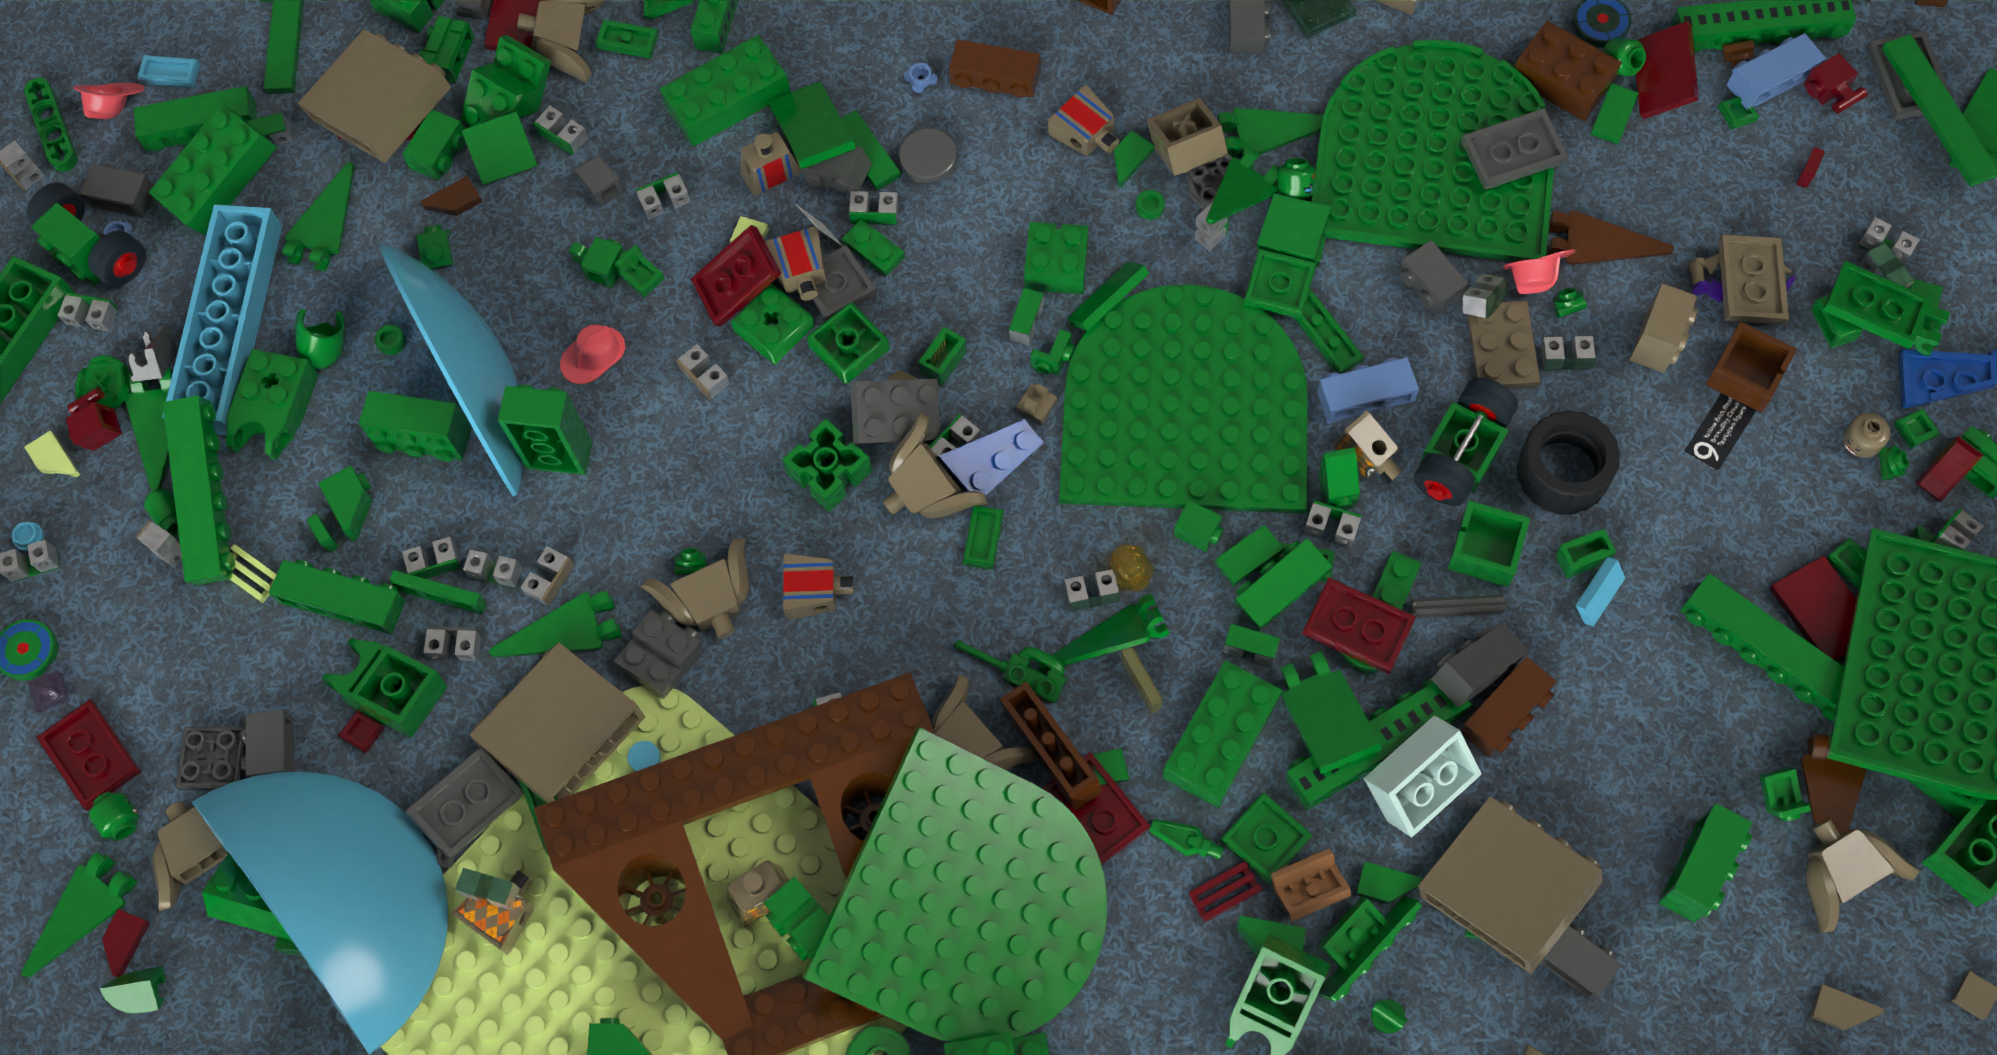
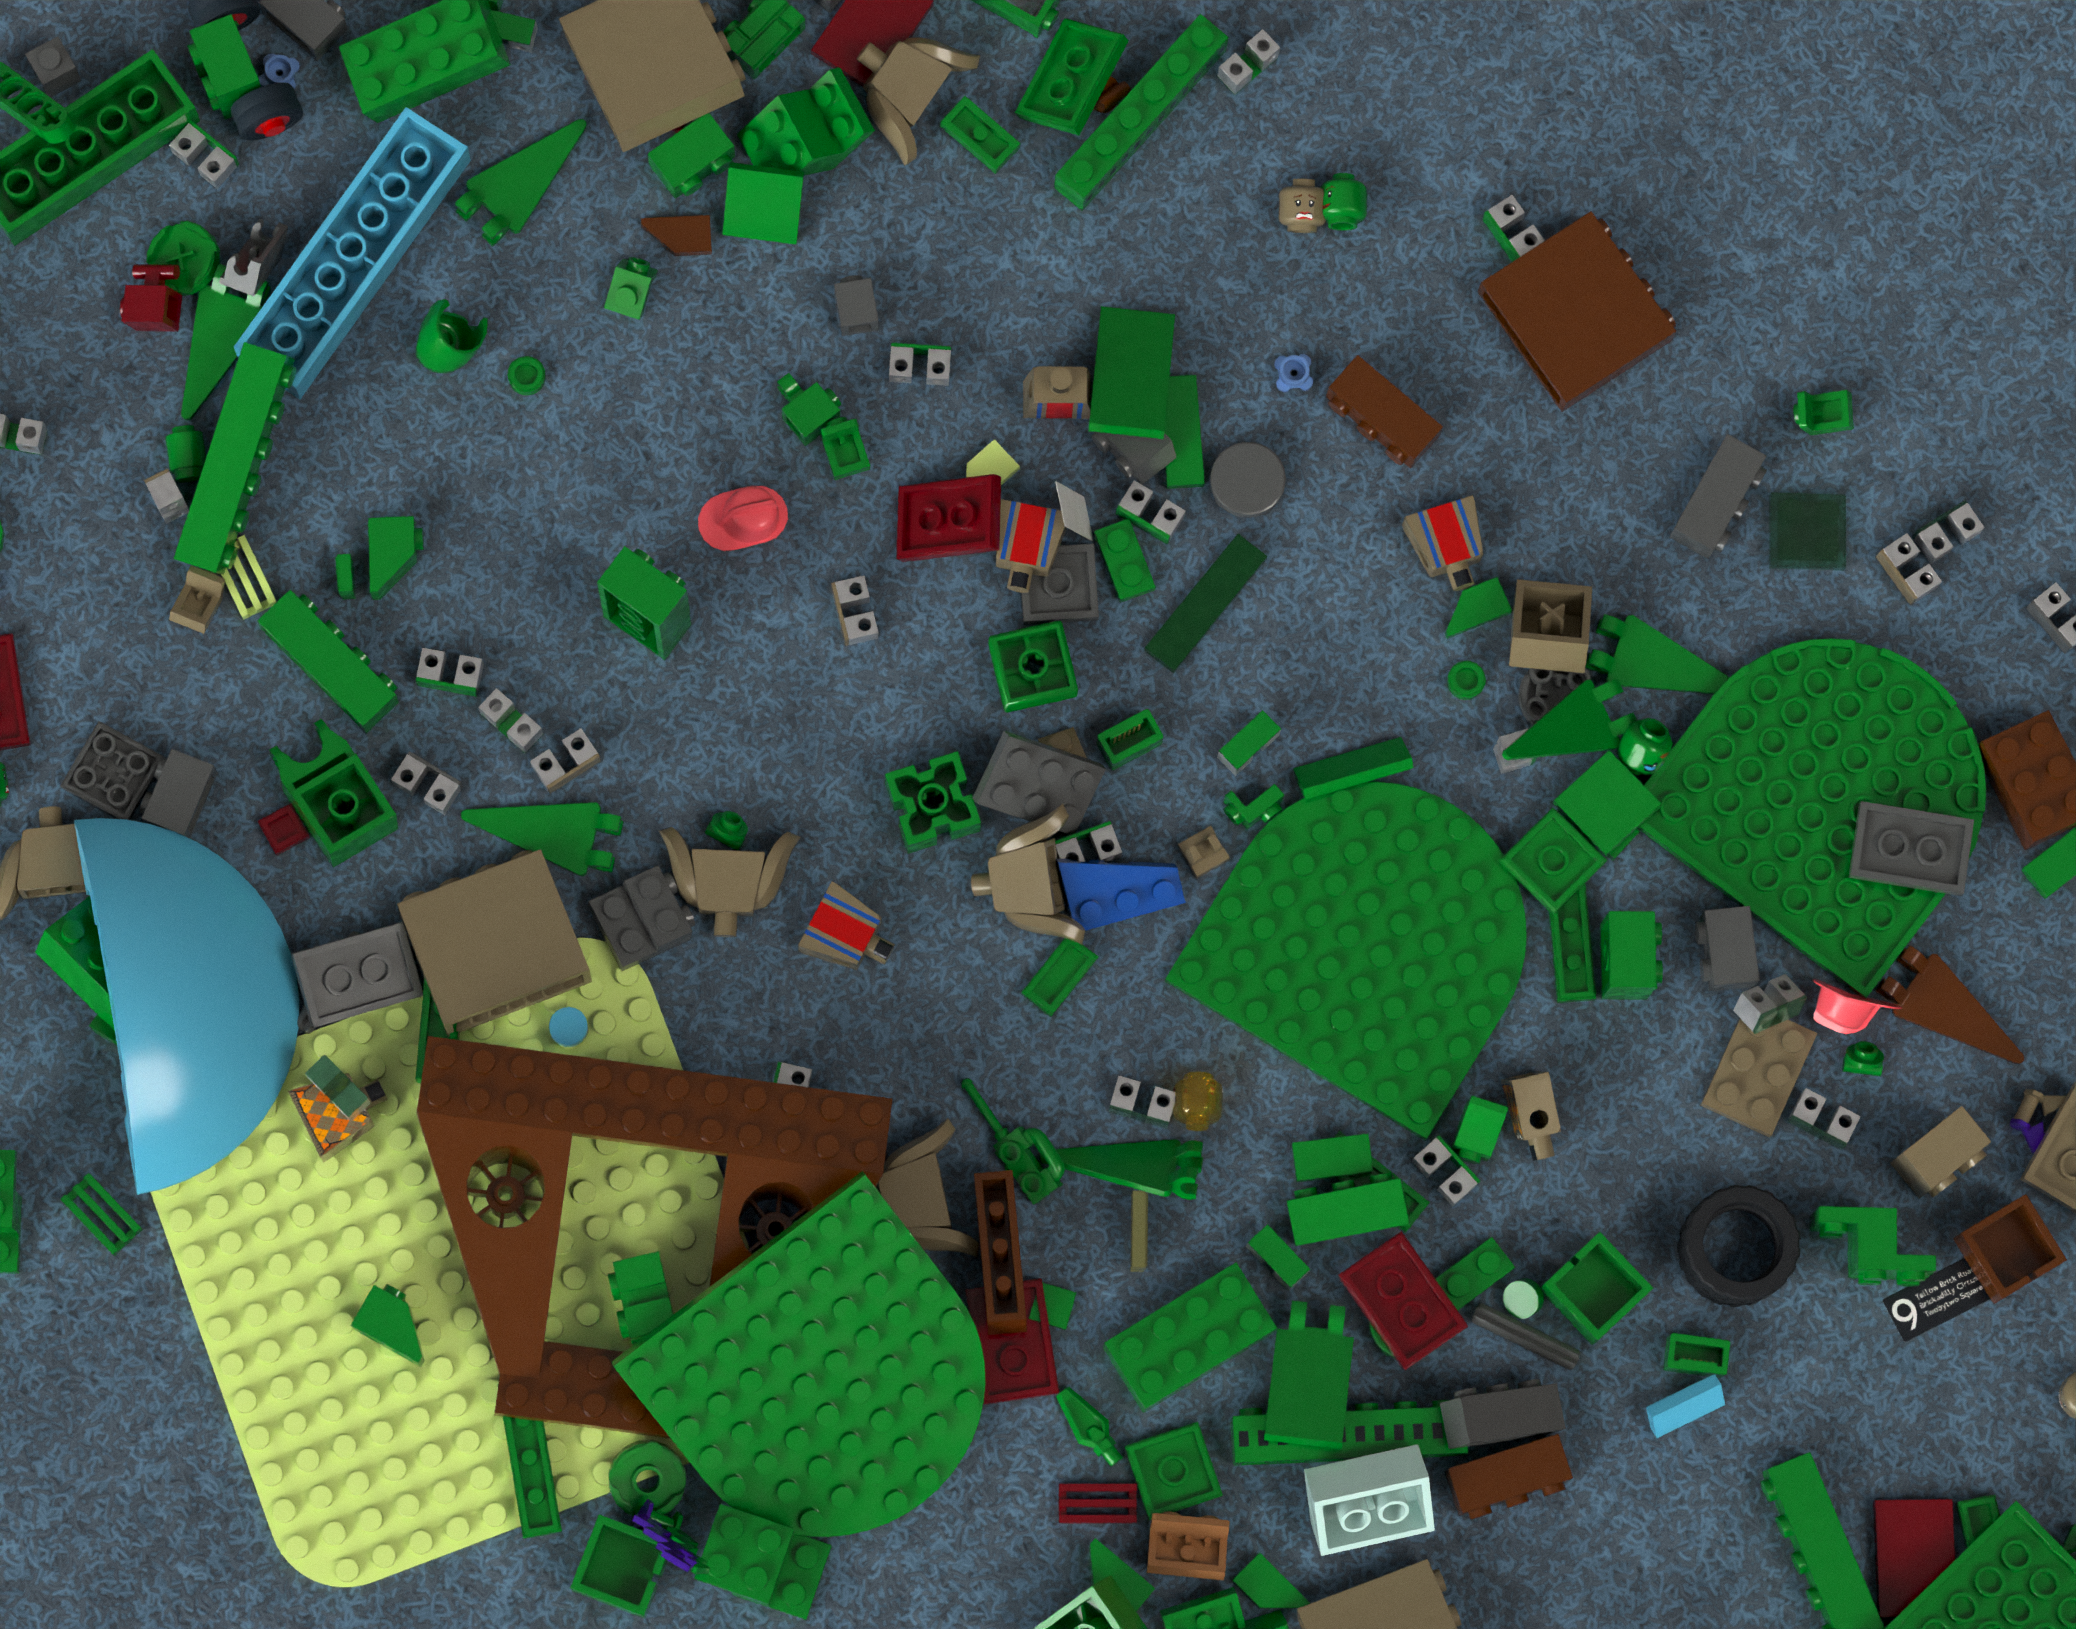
camera: 15 degrees right, 10 degrees up
medium azure plate [12,522,44,552] -> none
yellowish green tile [24,430,80,477] -> none
green brick [226,349,319,460] -> none
green brick [358,391,472,462] -> none
medium azure brick [379,243,524,497] -> none
green tile [389,570,487,614] -> none
flat silver piece [533,105,588,156] -> none
green brick [659,35,790,147] -> none
dark tan torso [727,860,789,928] -> none
green brick [731,283,814,364] -> none
green piece [1024,222,1088,294] -> none
green brick [1174,500,1224,552] -> none
medium blue brick [1317,357,1419,424] -> none
brick [1413,377,1518,506] -> none
none -> dark tan bracket [169,566,225,634]
none -> dark green tile [1144,534,1267,673]
none -> tile [1503,1278,1544,1319]
none -> green brick [1600,911,1663,1000]
none -> green bracket [1809,1206,1936,1286]

